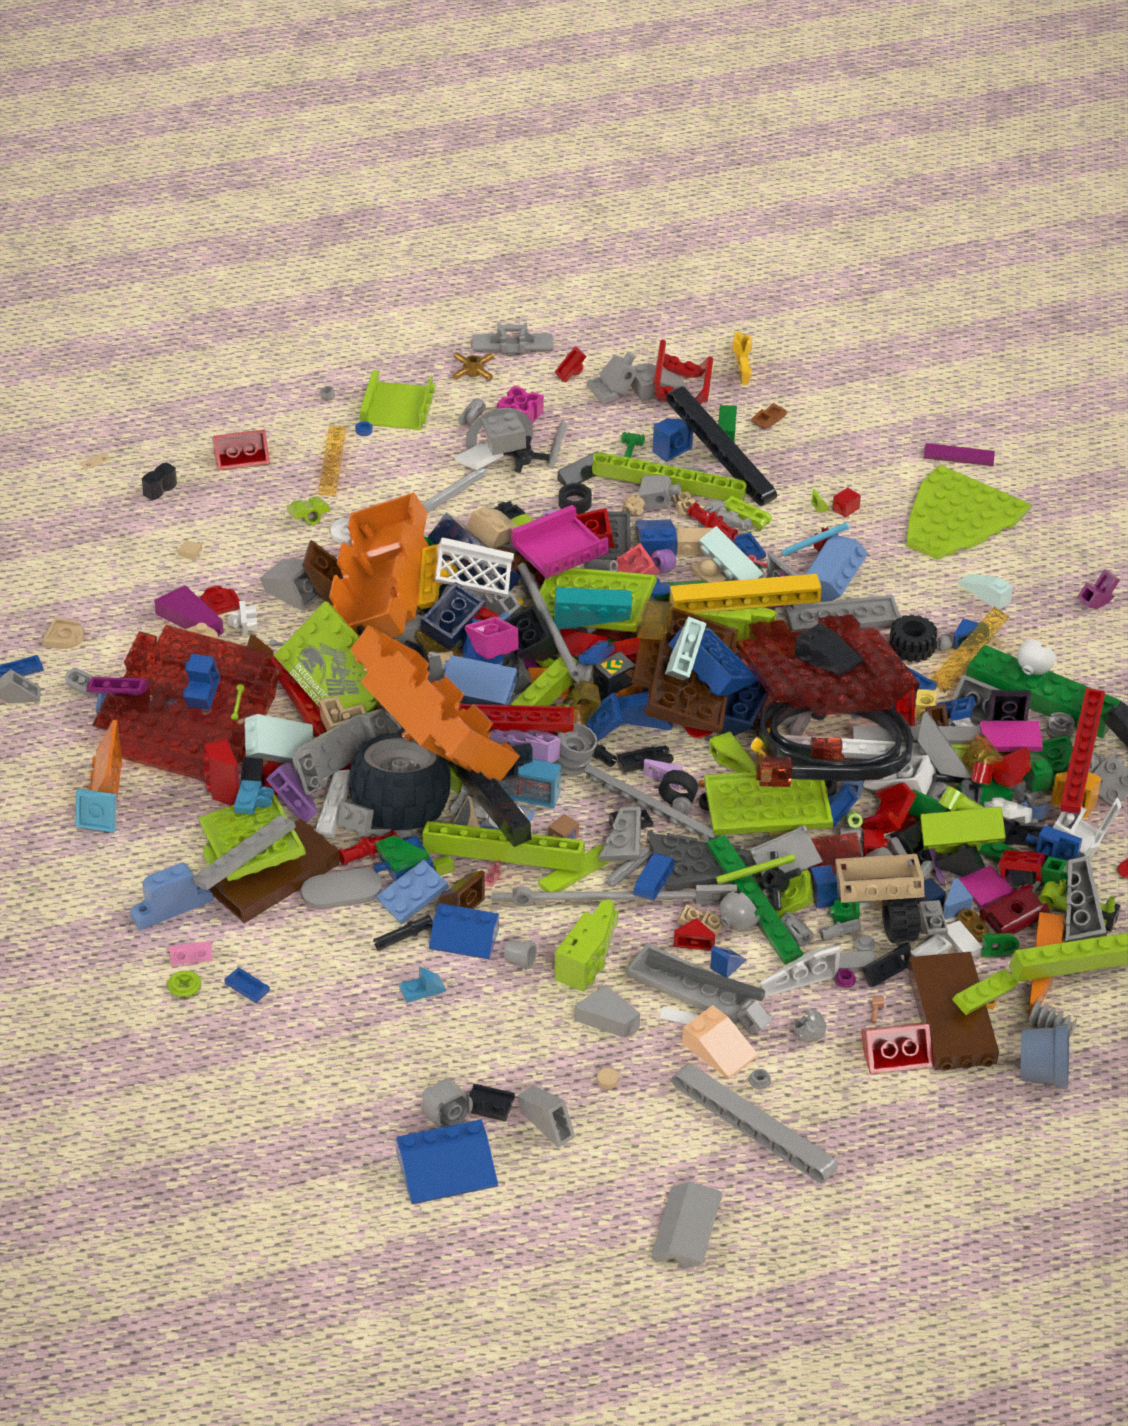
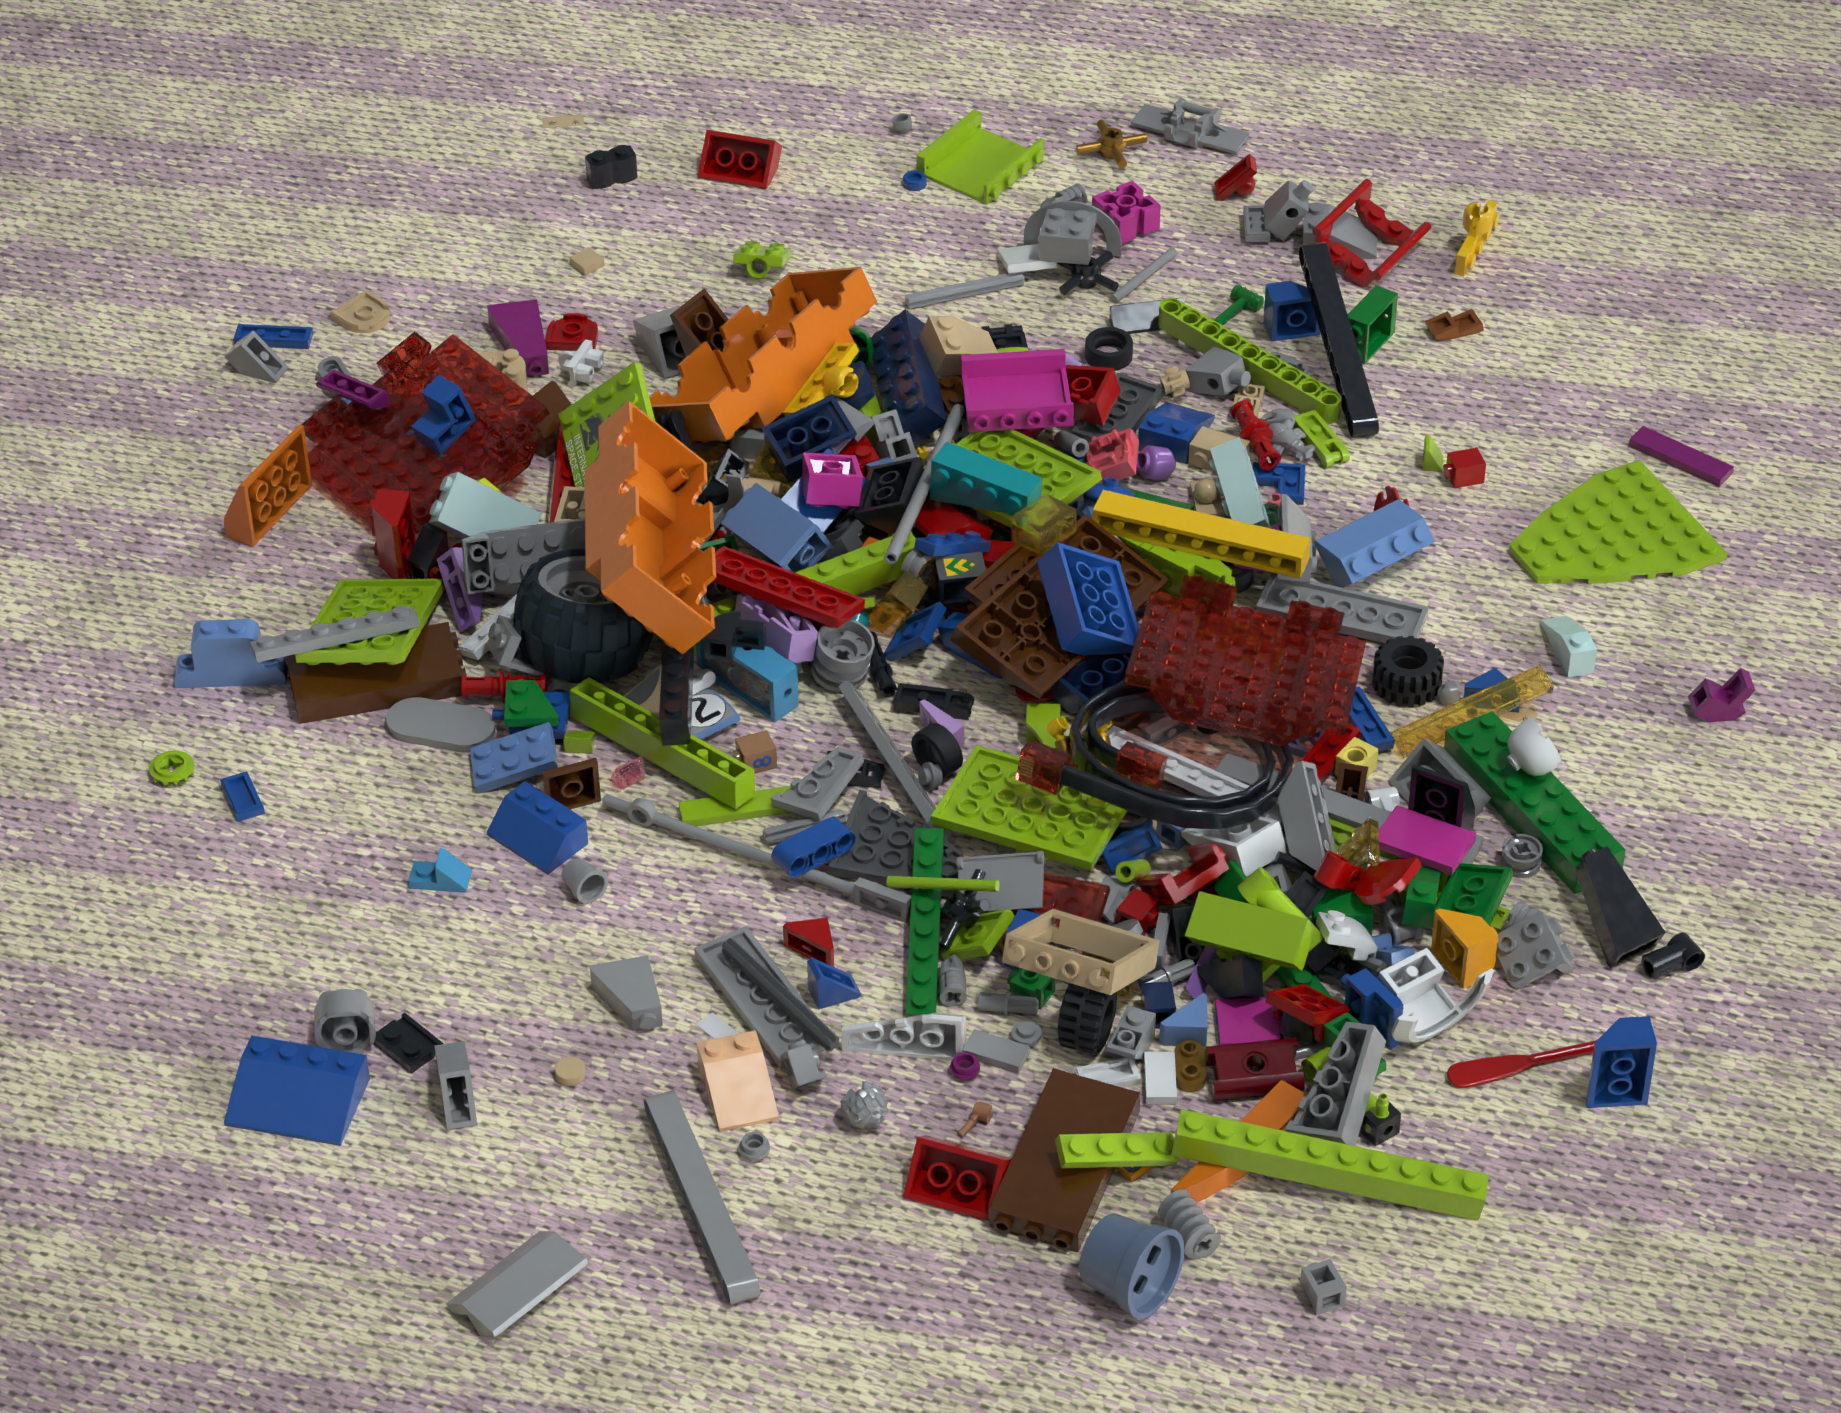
camera: 30 degrees right, 0 degrees up
medium azure tile [76,788,117,833] -> none
bright pink hinge [169,941,213,965] -> none
lime hinge [231,684,245,720] -> none
dark azure hinge [234,780,275,814] -> none
clear yellow tile [319,426,347,496] -> none
black pin [373,915,433,951] -> none
white fence [435,538,514,597] -> none
lime piece [555,899,619,992] -> none
light aqua slope [665,617,706,681] -> none
tan slope [677,904,723,936] -> none
light grey cylinder [719,889,760,931] -> none
medium azure bar [782,522,850,556] -> none
black slope [794,624,863,676] -> none
black plate [862,942,915,987] -> none
blue tile [937,696,976,721] -> none
green plate [981,933,1020,957] -> none
red plate [1060,688,1105,814] -> none

